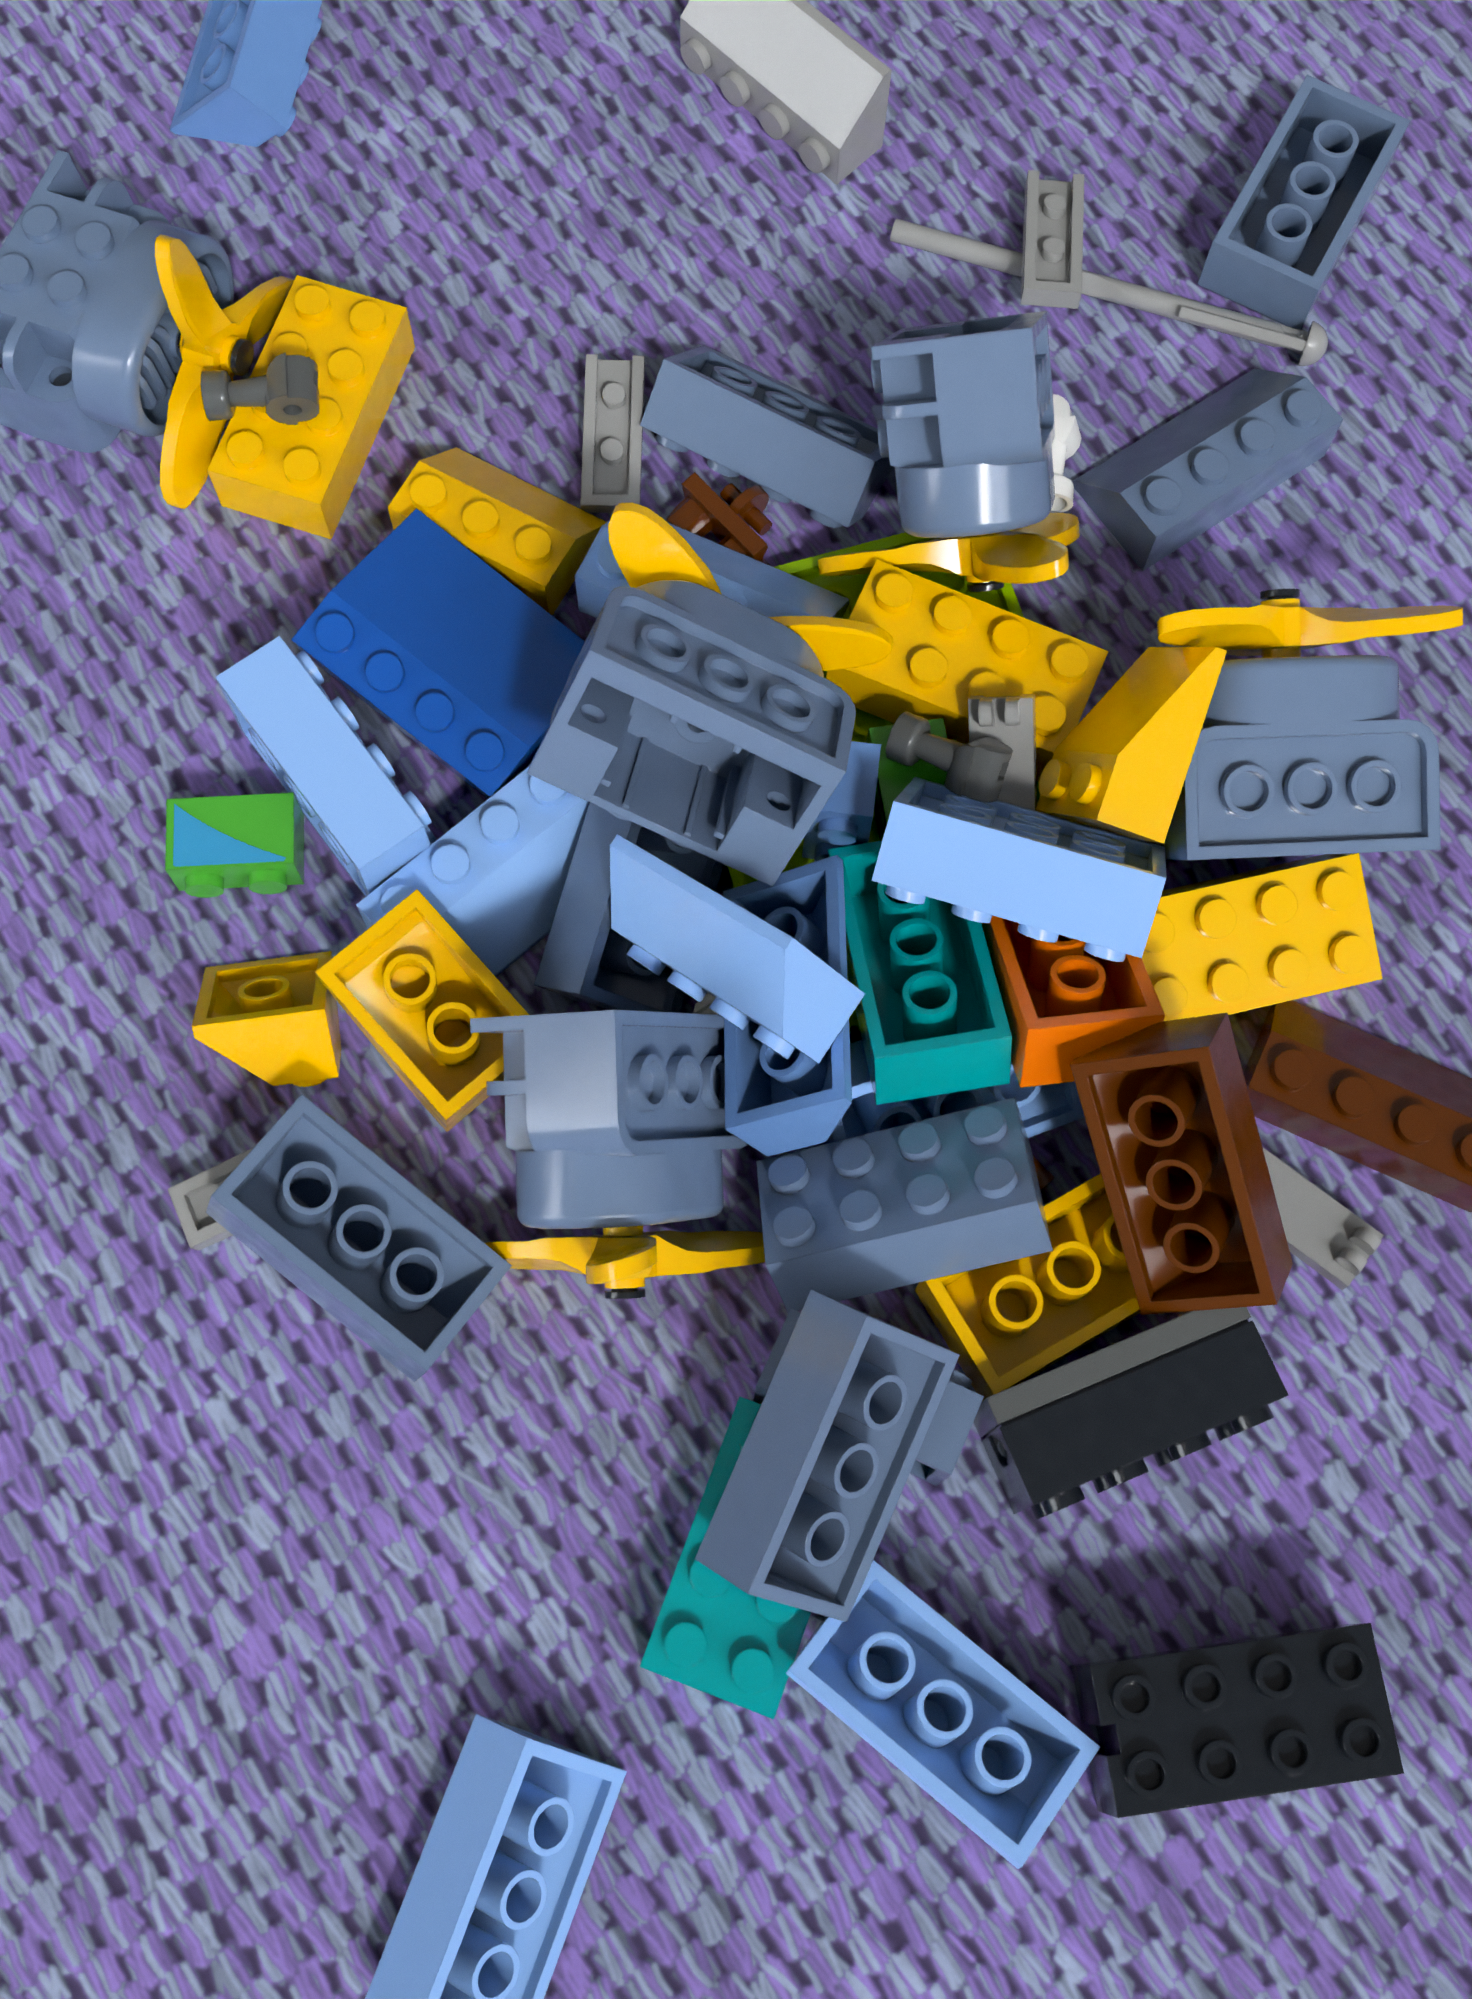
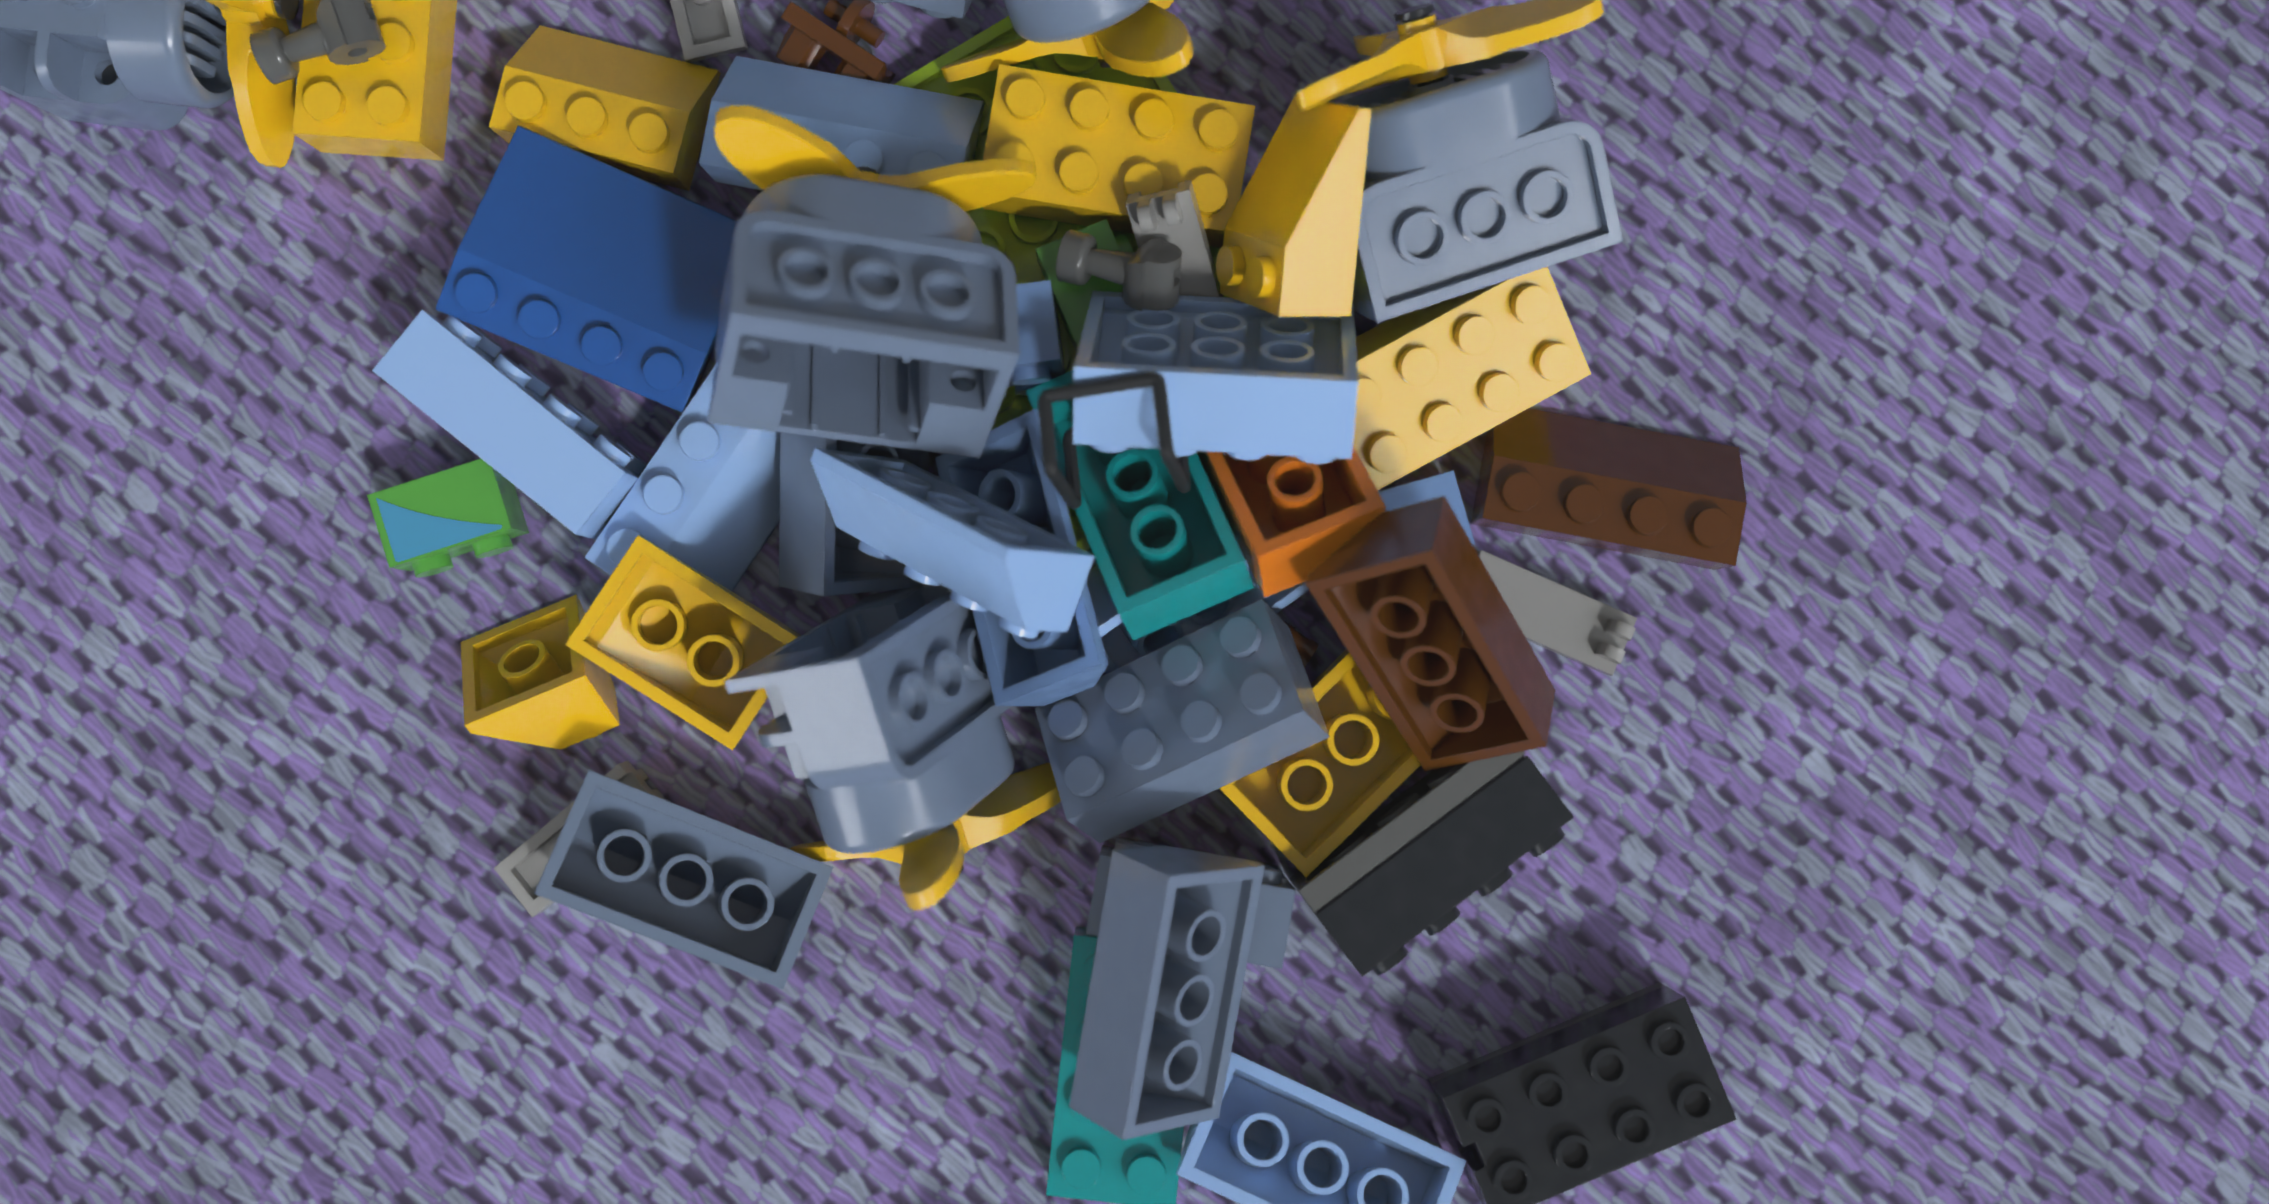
camera: 10 degrees left, 15 degrees up
none -> black piece [1038,372,1191,509]

